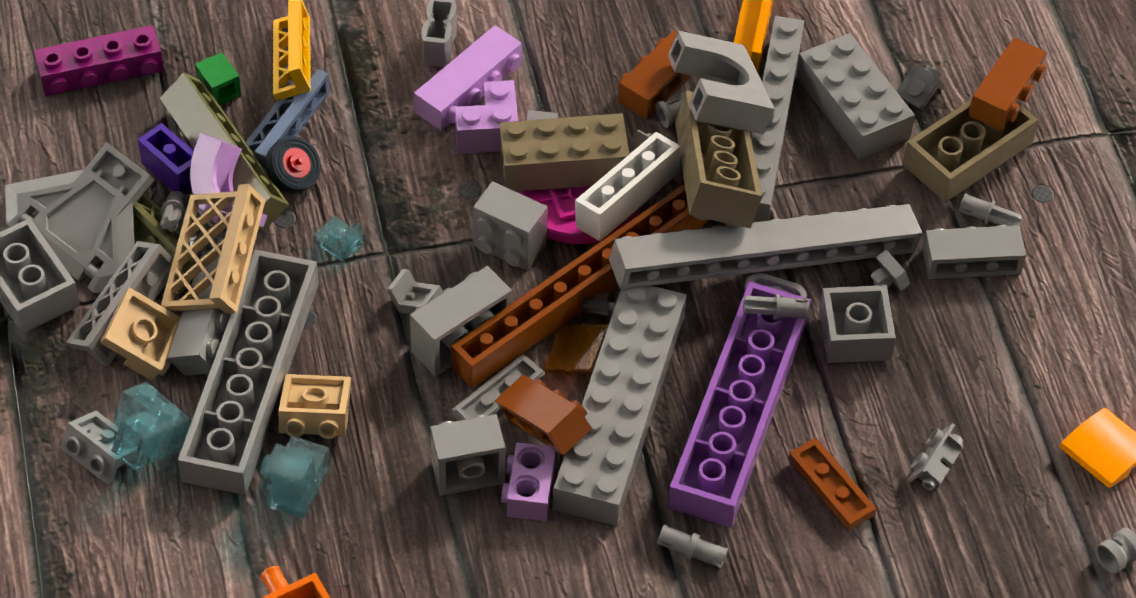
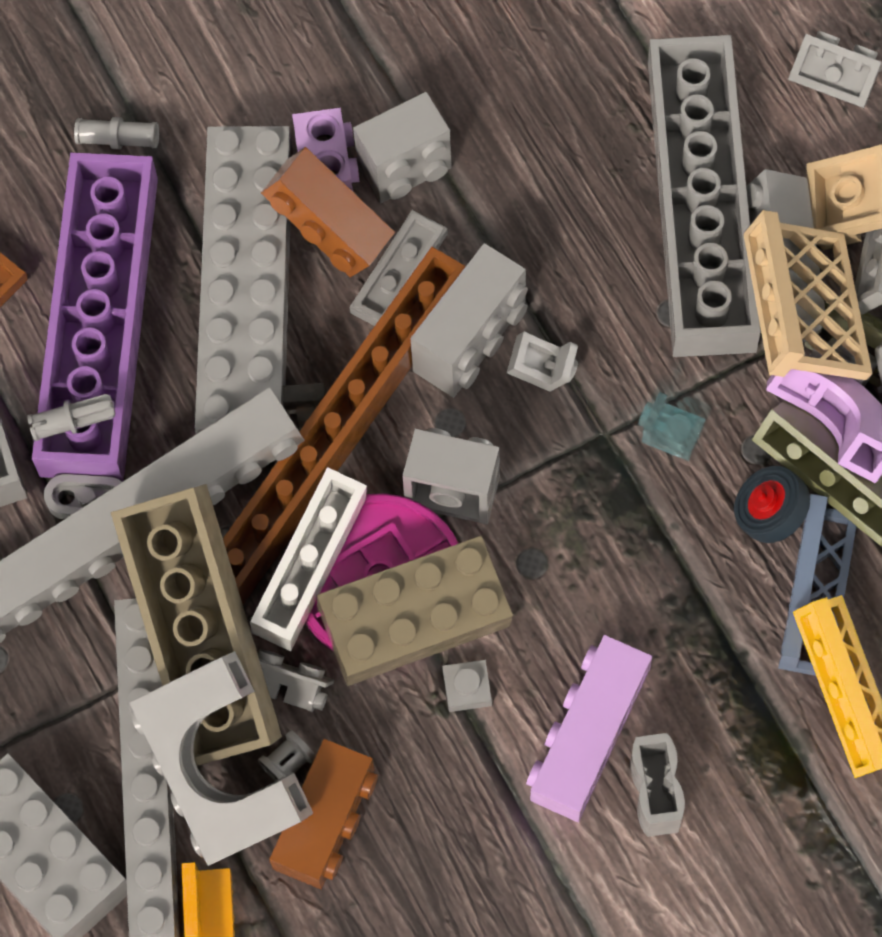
camera: 170 degrees right, 15 degrees up
clear light blue brick [112,382,192,470] -> none
clear light blue brick [260,436,330,519] -> none
tan plate [278,374,351,439] -> none
lavender brick [455,80,518,154] -> none
clear orange piece [544,323,608,376] -> none

